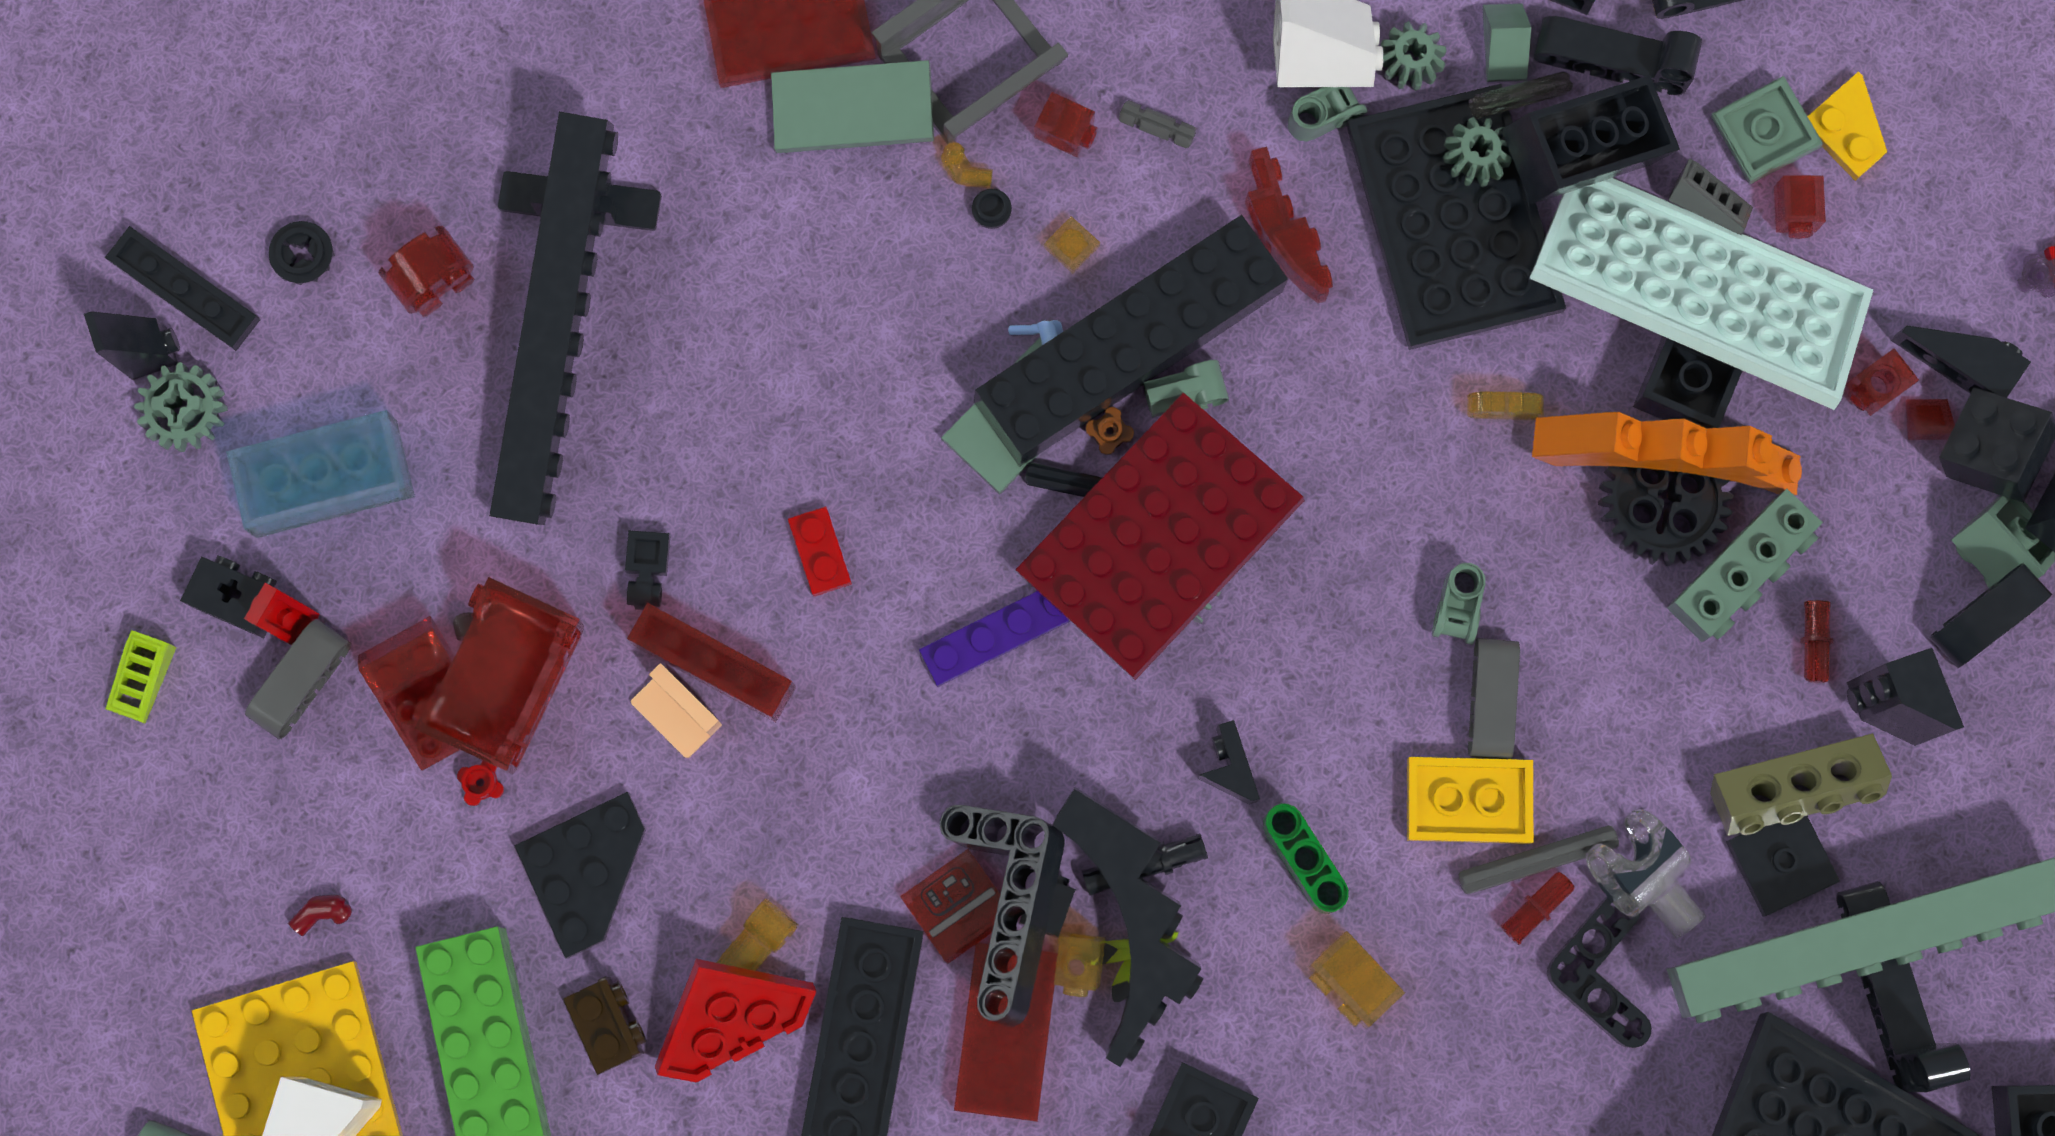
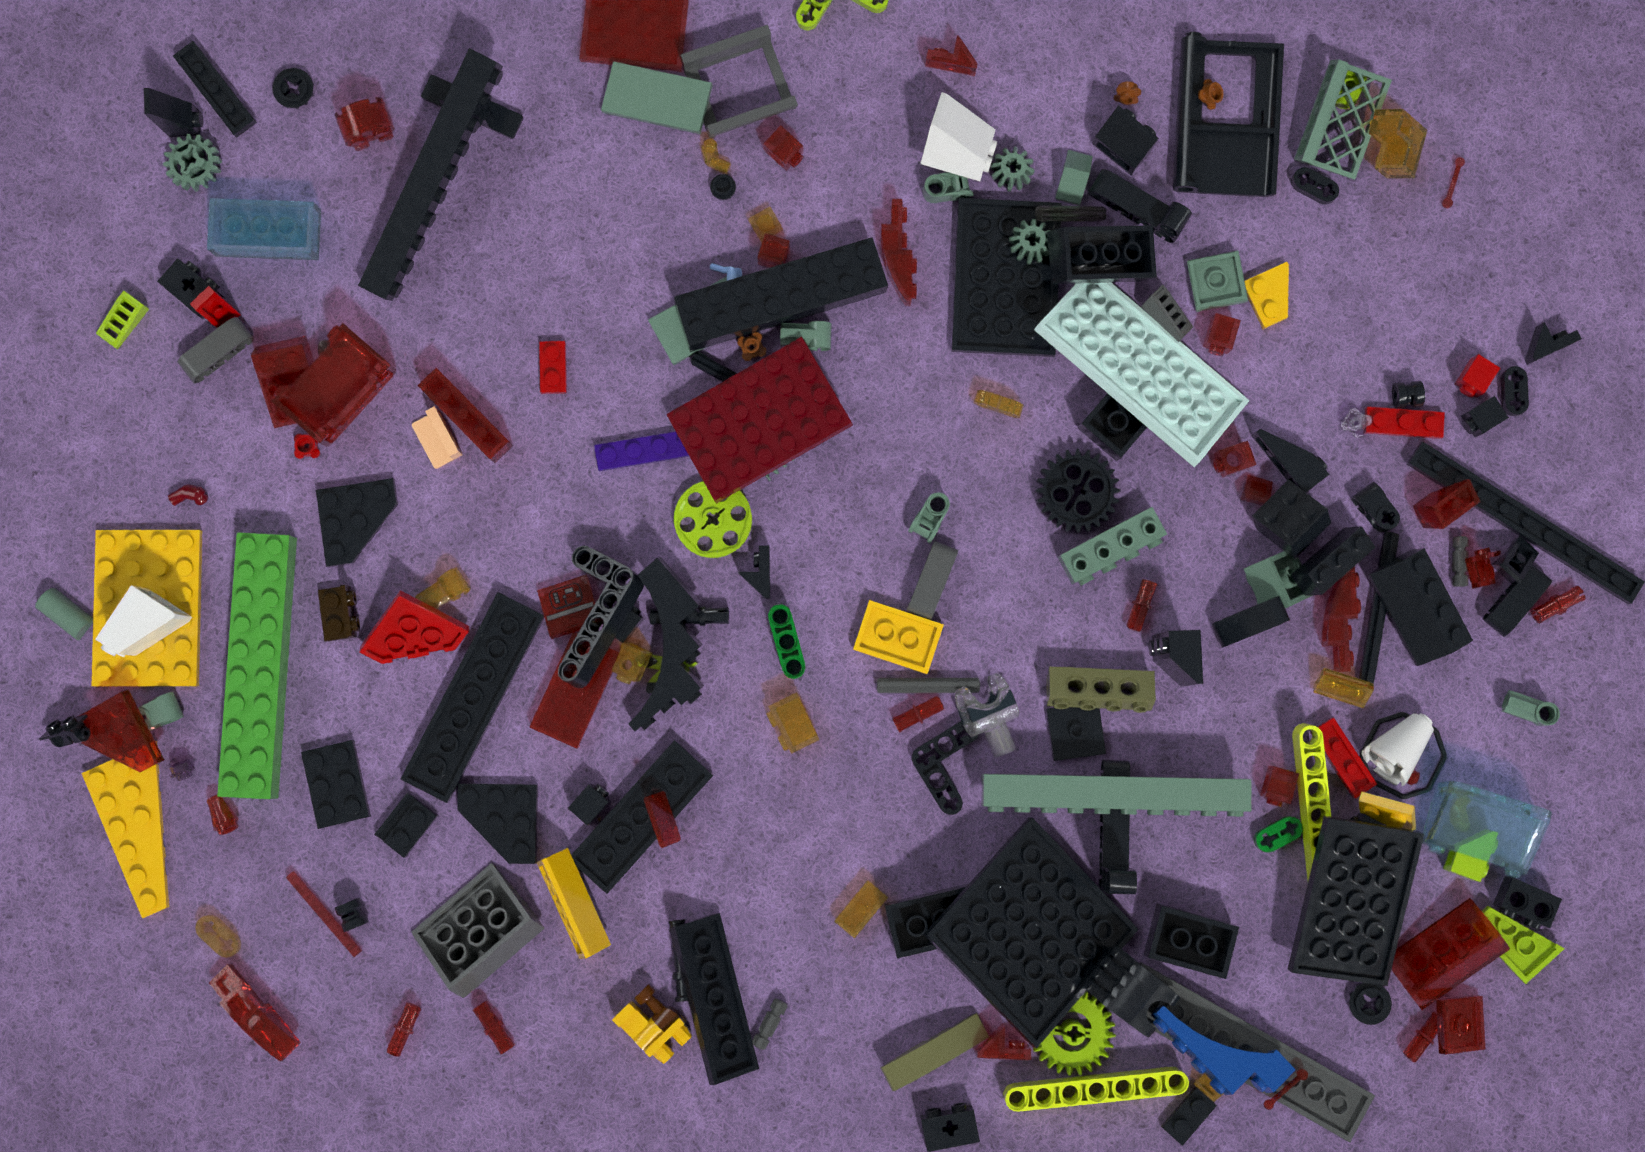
camera: 15 degrees right, 5 degrees up
black plate [625,530,671,611] -> none
dark grey axle [1119,100,1196,148] -> none
orange arch [1532,411,1802,495] -> none
none -> lime wedge [674,481,752,558]
none -> clear red brick [757,233,790,268]

